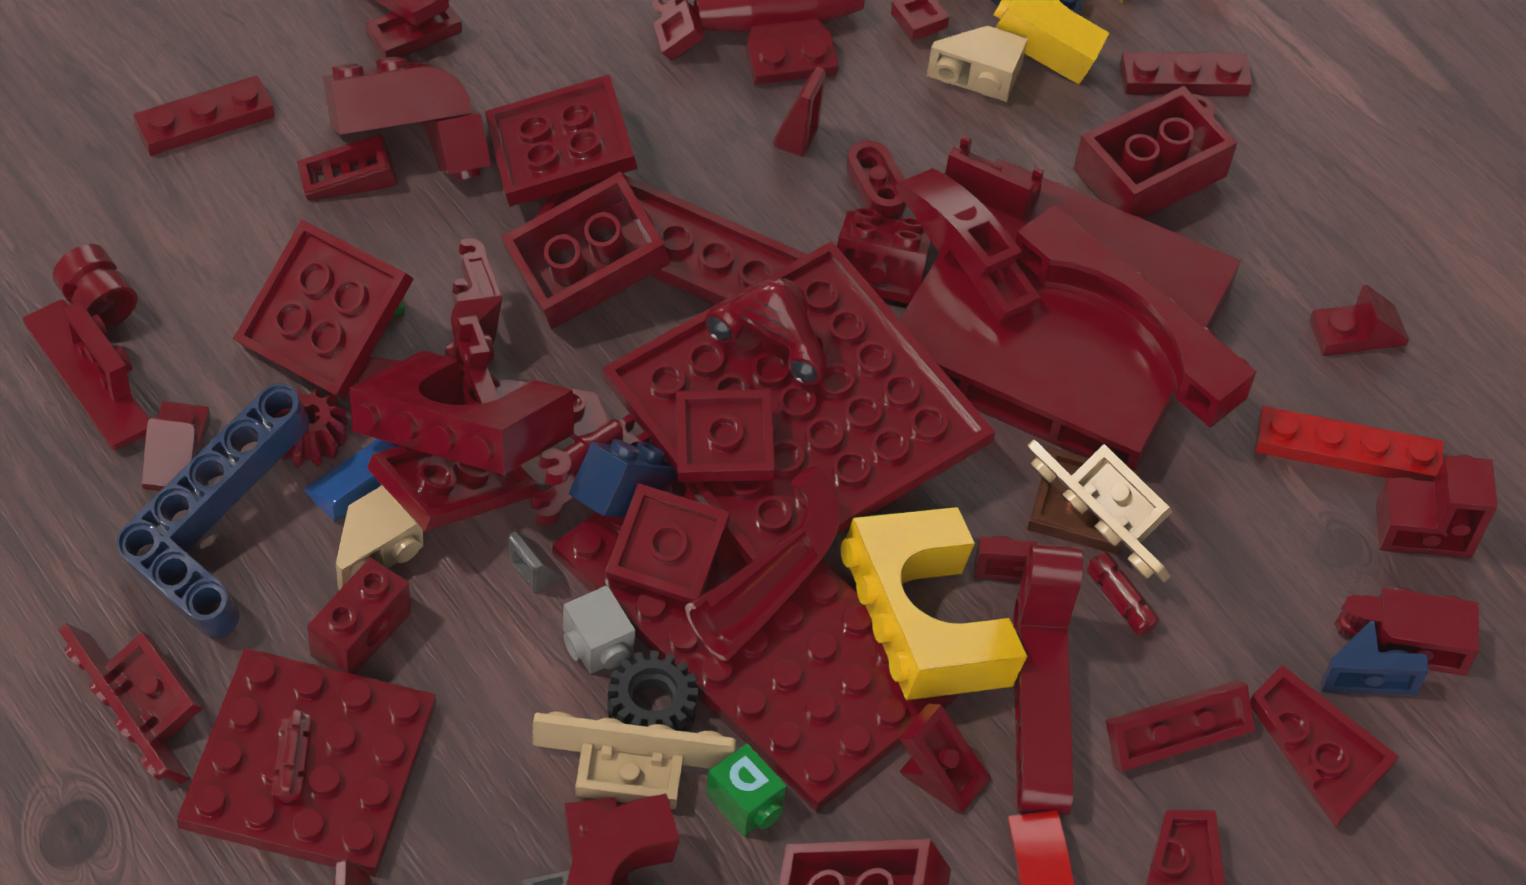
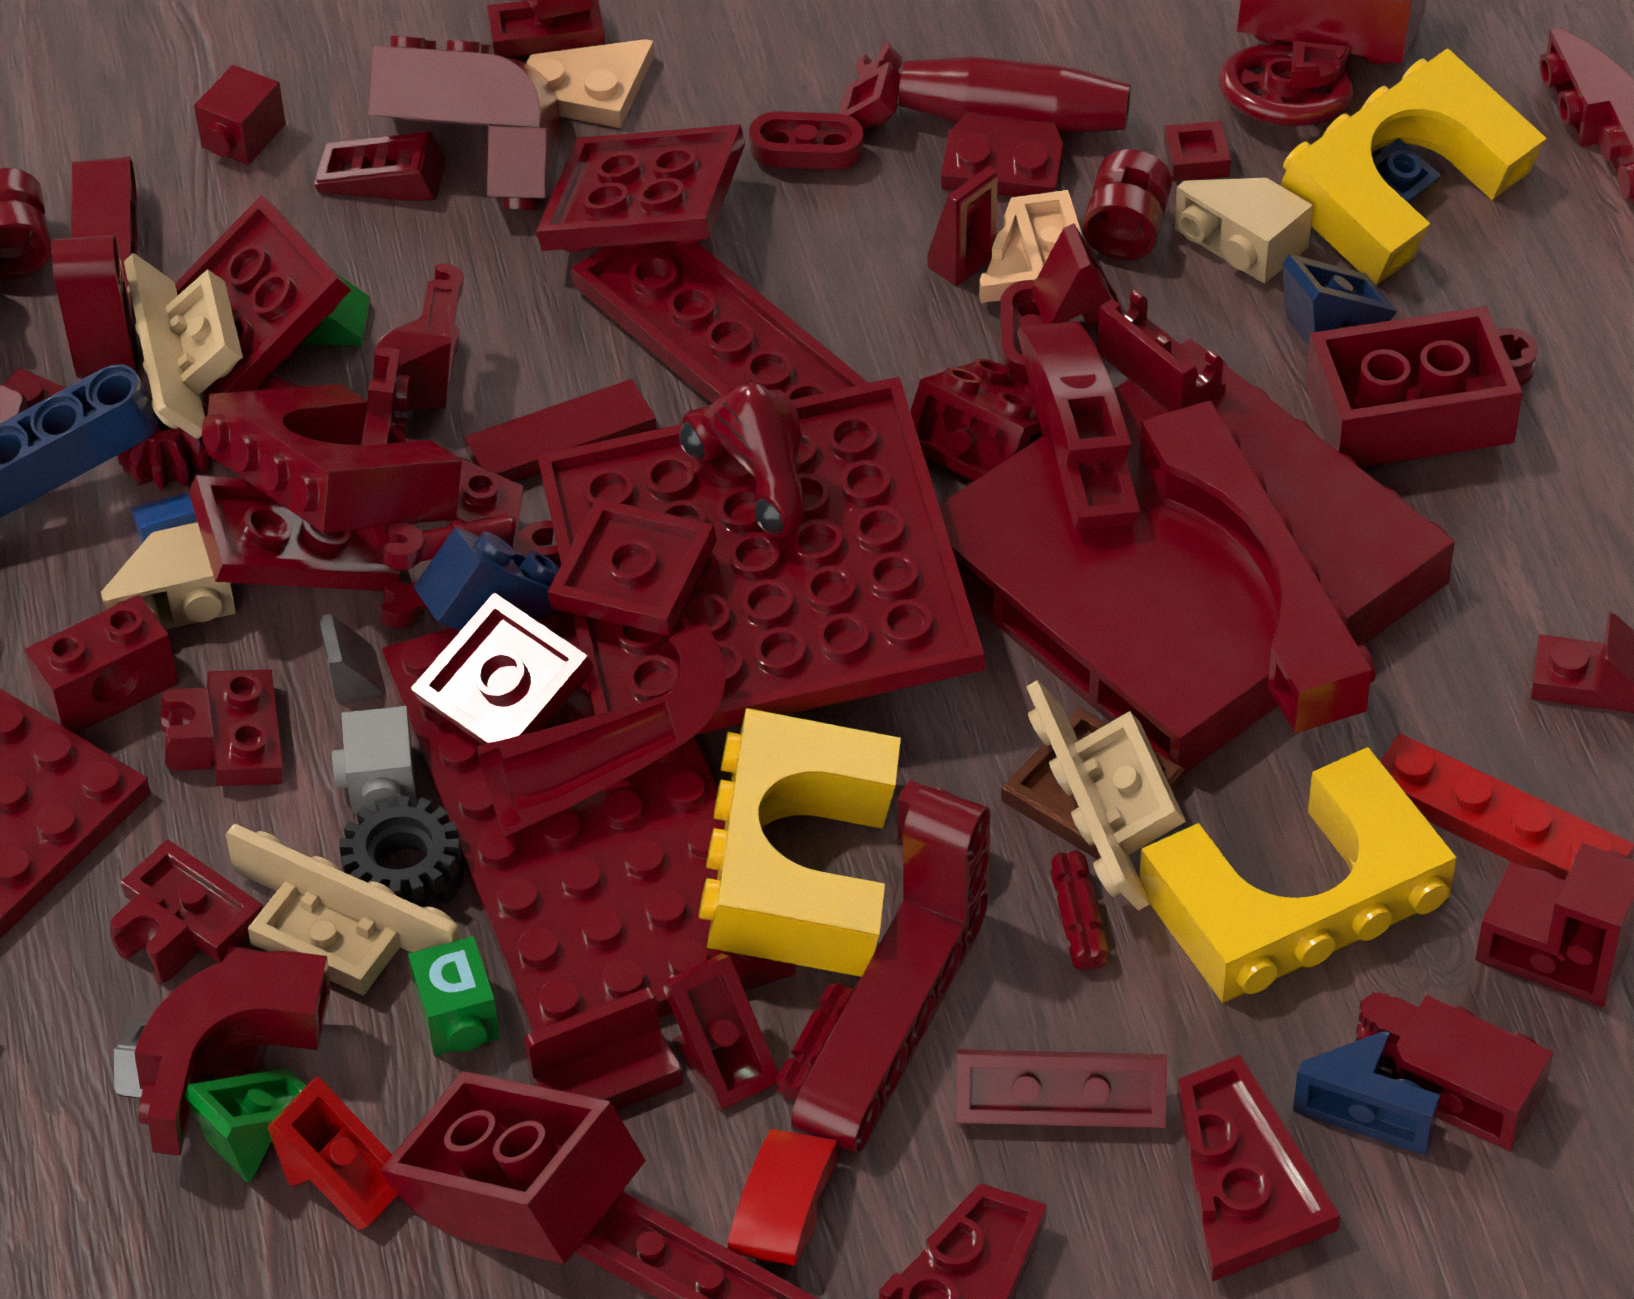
camera: 30 degrees right, 5 degrees down
dark red plate [133,75,275,156] -> none
dark red brick [501,171,670,330] -> none
dark red plate [1120,51,1252,96] -> none
none -> dark red beam [51,156,139,379]
none -> dark red plate [110,839,264,983]
none -> tan bracket [124,253,243,439]
none -> dark red plate [160,669,283,786]
none -> dark red brick [194,64,286,165]
none -> dark red tile [464,379,657,482]
none -> dark red panel [524,988,683,1111]
none -> light nougat wing [526,39,654,128]
none -> dark red plate [749,111,864,170]
none -> dark red axle [777,983,855,1102]
none -> light nougat wing [979,190,1083,303]
none -> dark red slope [1032,223,1125,328]
none -> dark red wheel [1082,149,1172,261]
none -> yellow arch [1139,747,1457,1003]
none -> dark blue slope [1282,254,1397,346]

